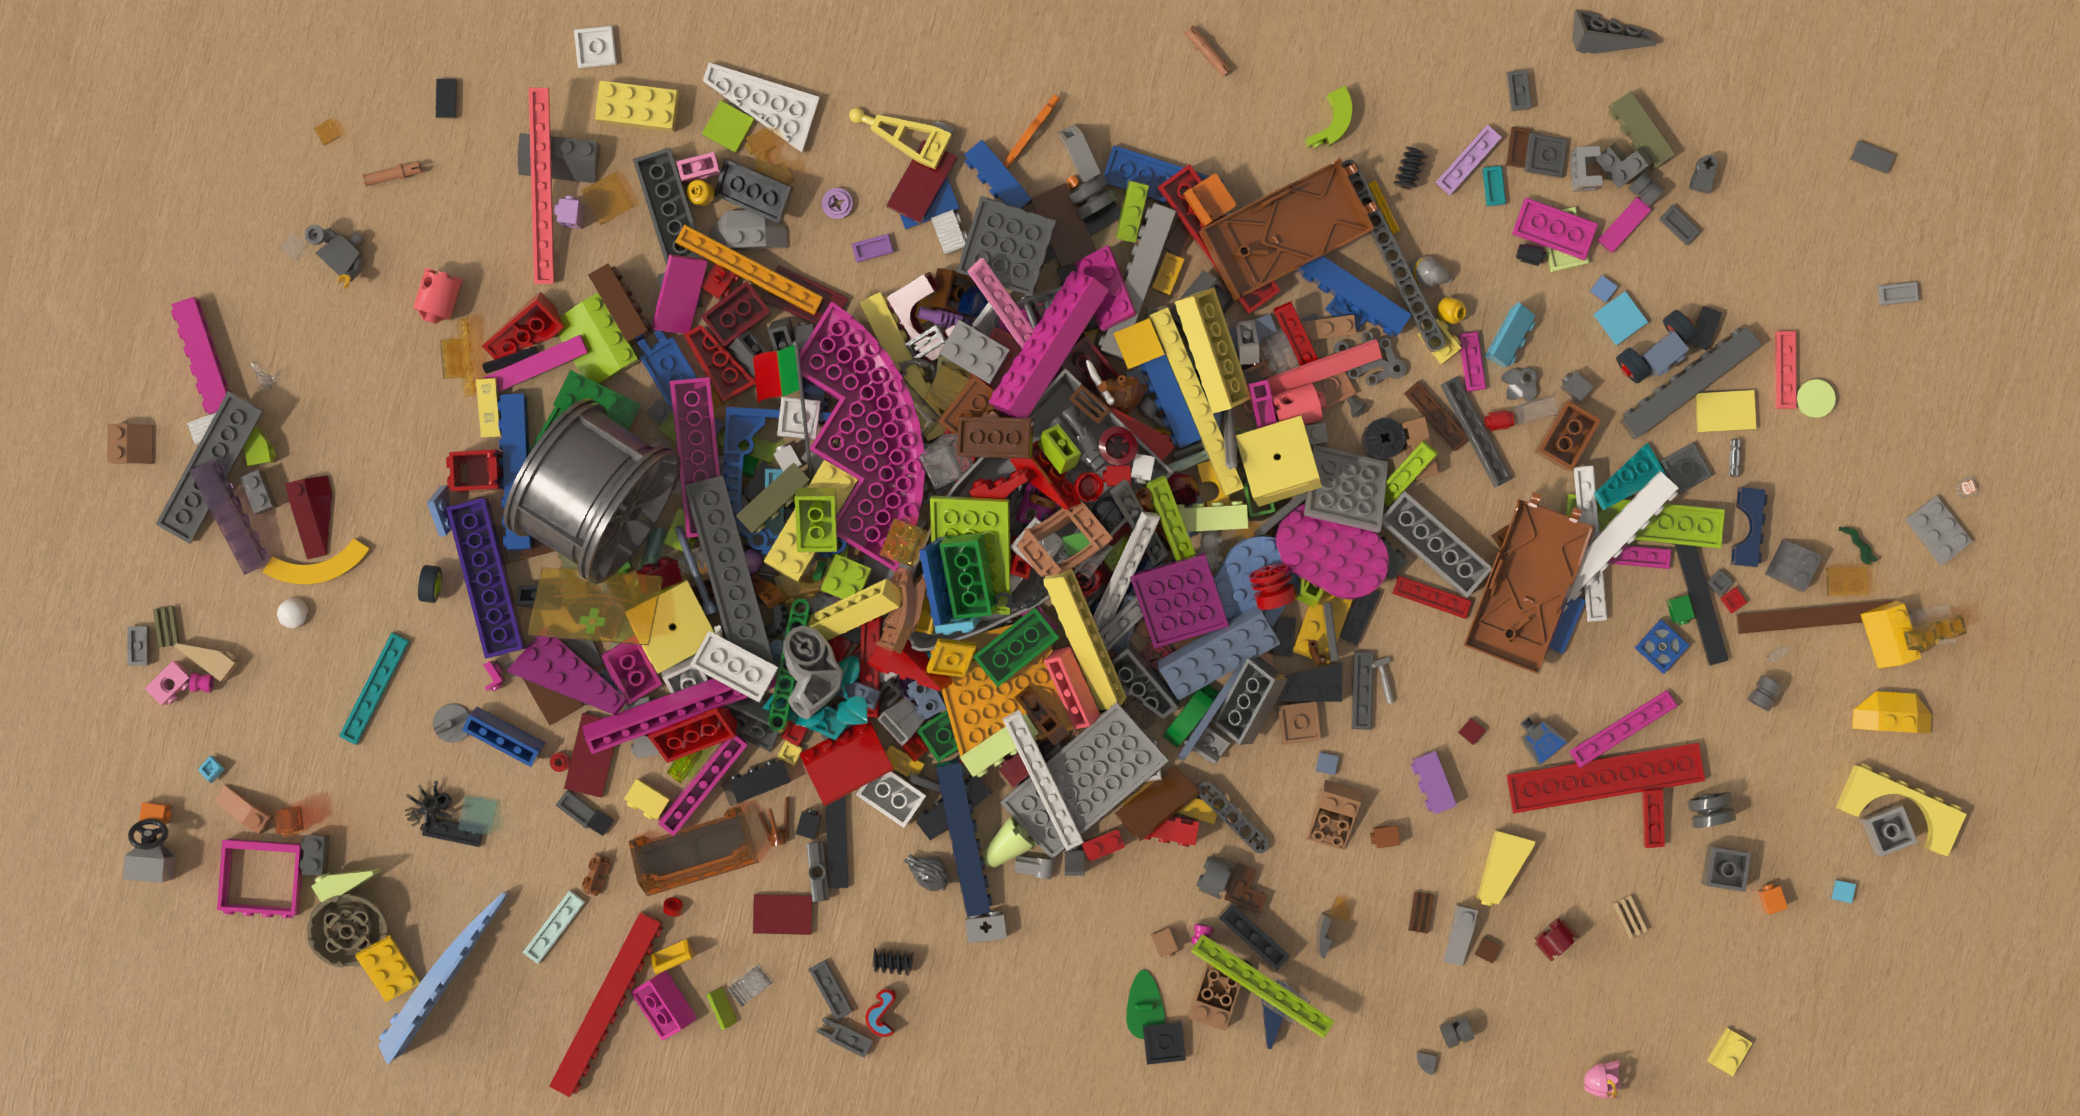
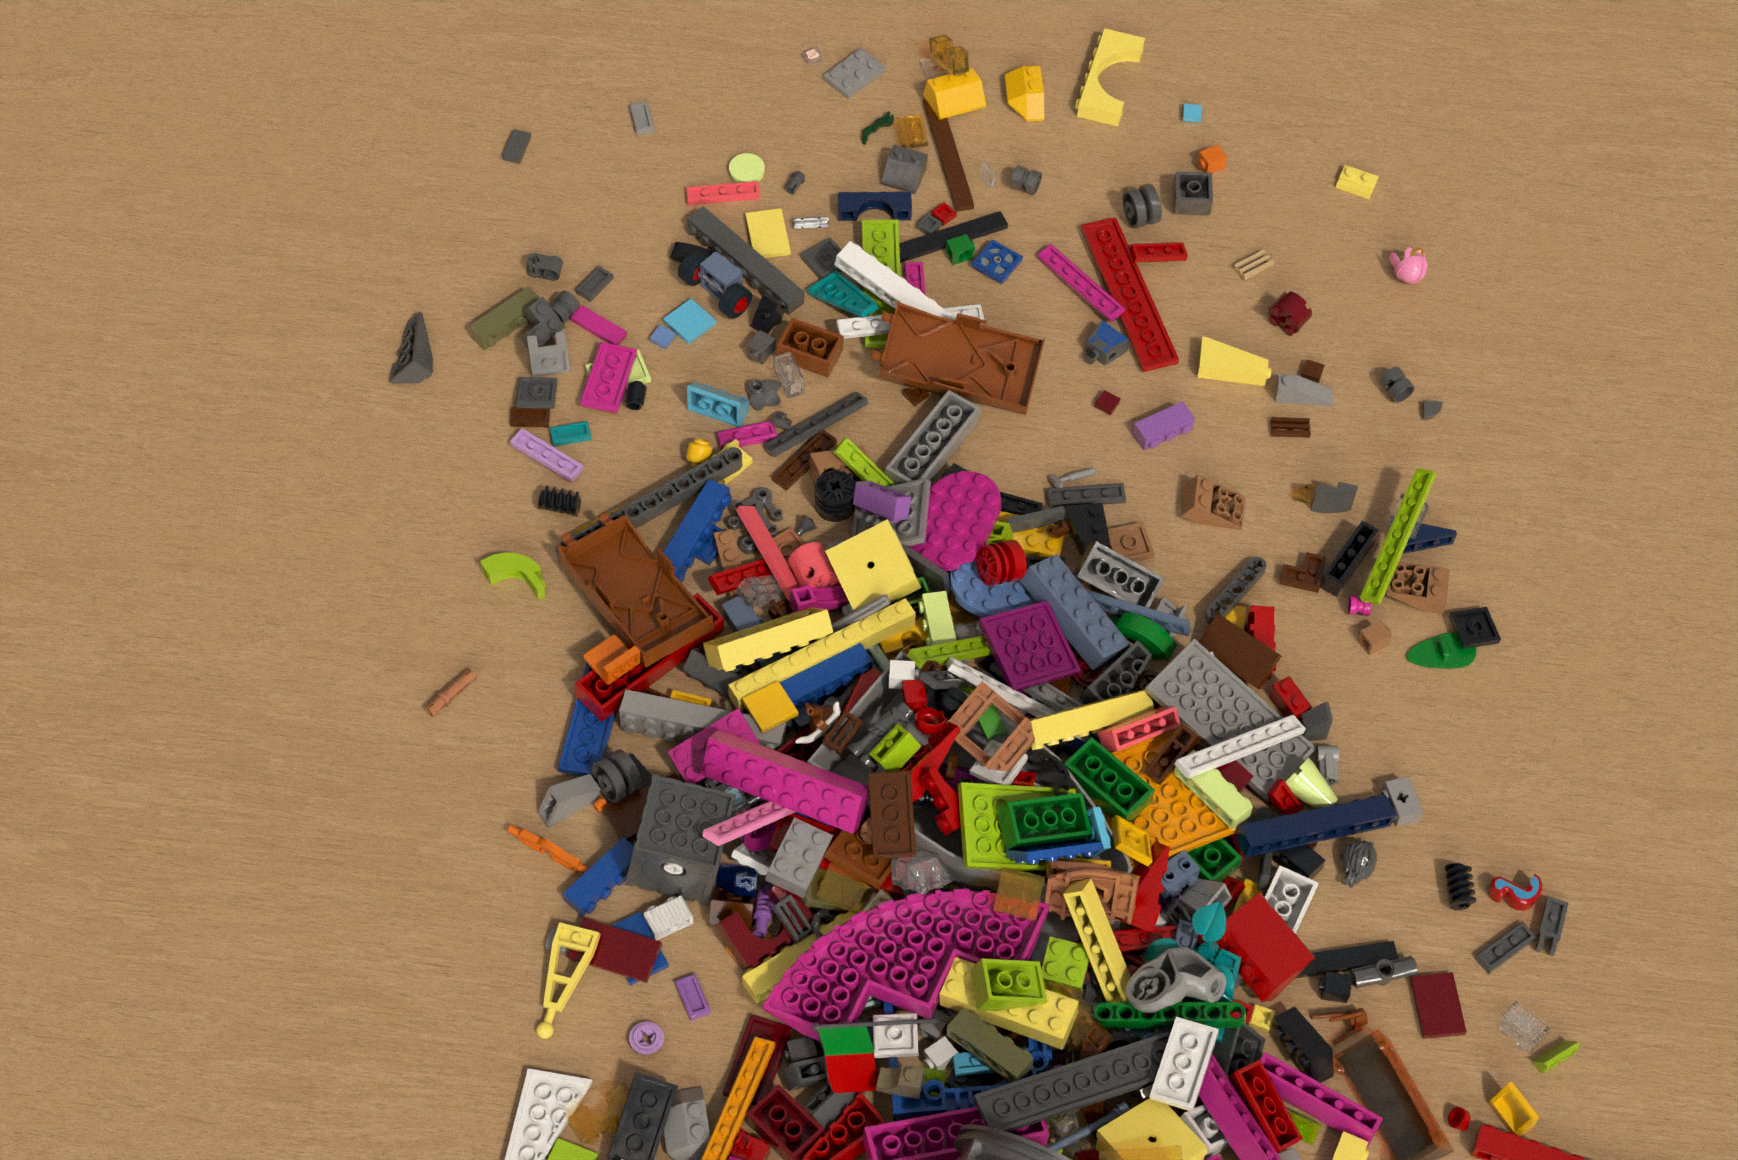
camera: 100 degrees left, 30 degrees down
dark pink slope [630,971,697,1041] -> none
dark red hat [1099,426,1138,466] -> none
lime brick [1115,179,1149,243] -> none
dark grey brick [1196,855,1235,899] -> none
light grey slope [1235,320,1260,365] -> none
sand blue tile [1315,752,1339,775] -> none
dark orange brick [1370,825,1400,848] -> none
red tile [1392,575,1472,619] -> none
light grey hair [1409,256,1453,289] -> none
red brick [1484,410,1514,431] -> none
dark grey plate [1506,70,1531,112] -> none
light grey brick [1861,805,1918,857] -> none
none -> black brick [751,293,787,334]
none -> flat silver tile [772,411,792,430]
none -> dark grey pin [785,171,805,194]
none -> medium lavender brick [853,481,911,523]
none -> dark tan arch [876,1064,924,1100]
none -> red plate [1267,779,1304,815]

